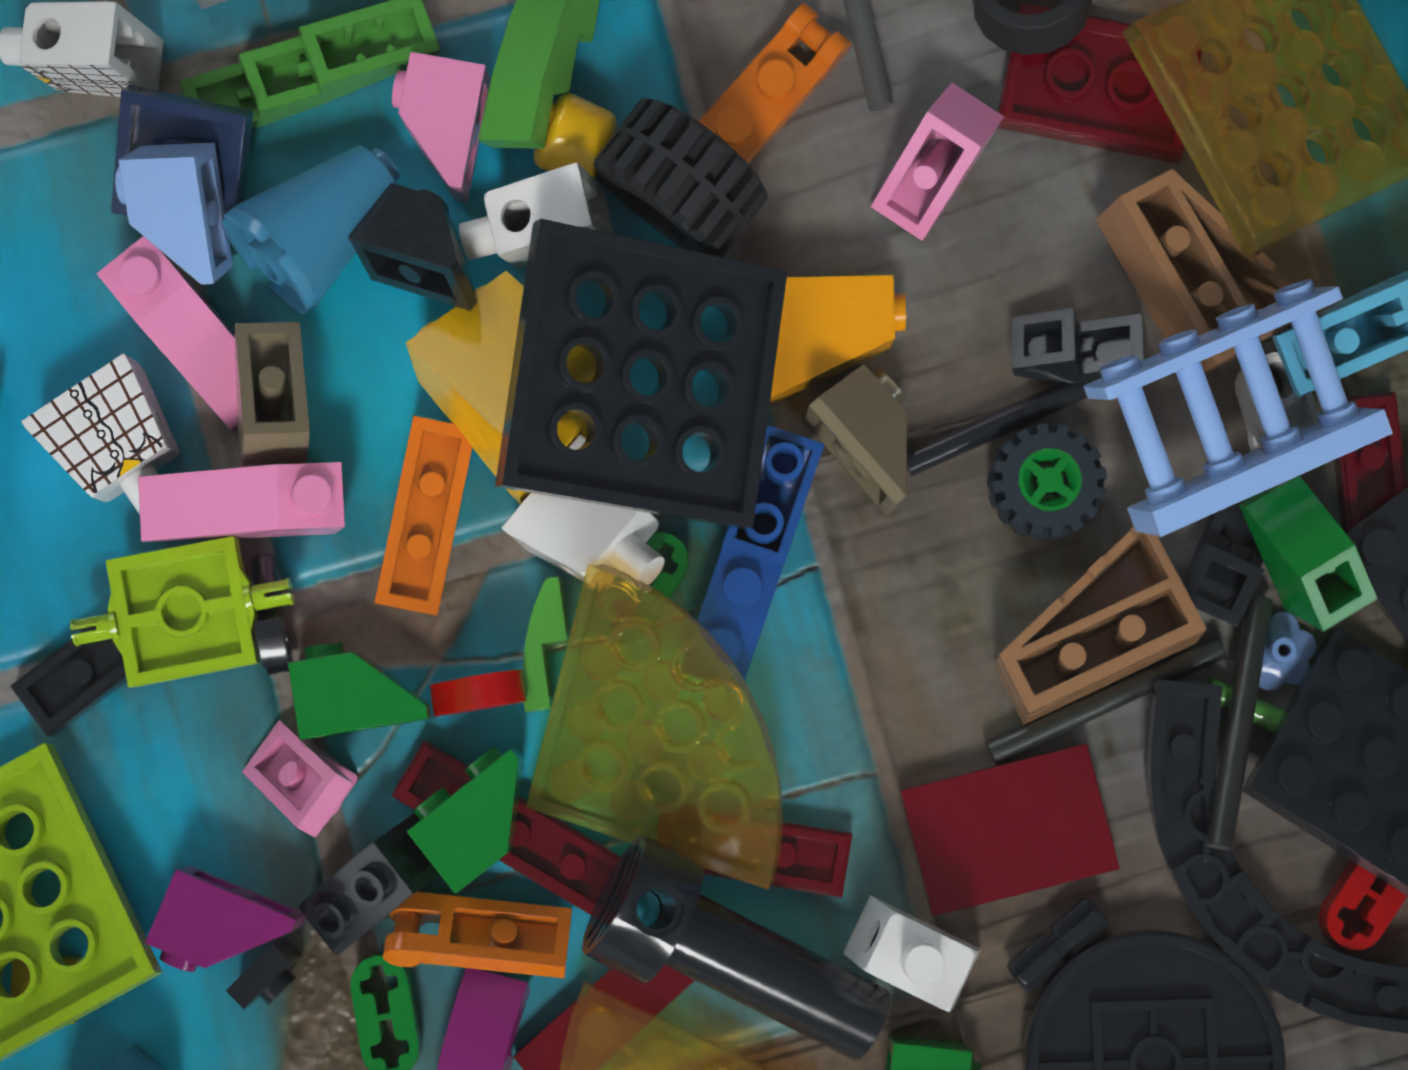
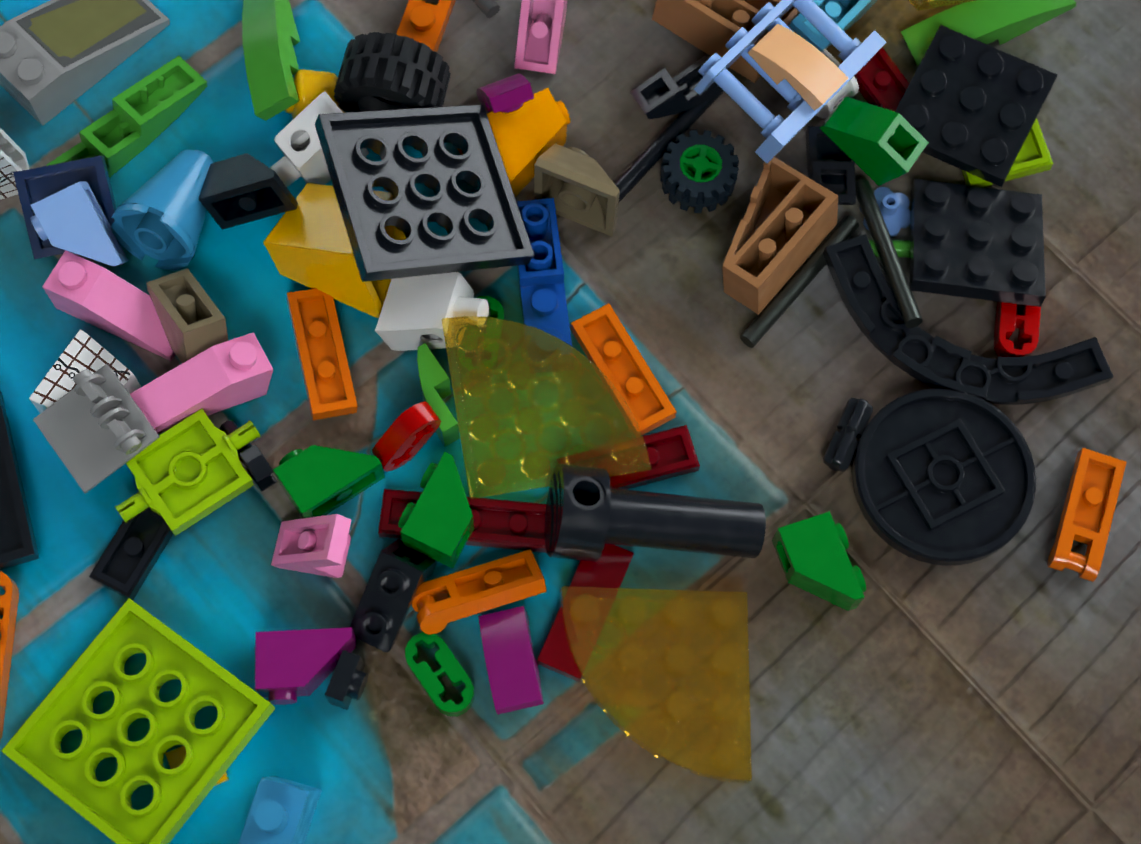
camera: 30 degrees left, 15 degrees down
bright pink slope [392,52,491,203] -> none
white torso [843,895,981,1012] -> none
dark red tile [899,744,1120,916] -> none
none -> light grey hinge [33,363,160,493]
none -> magenta slope [476,73,534,114]
none -> orange plate [570,303,677,438]
none -> light nougat slope [747,24,849,111]

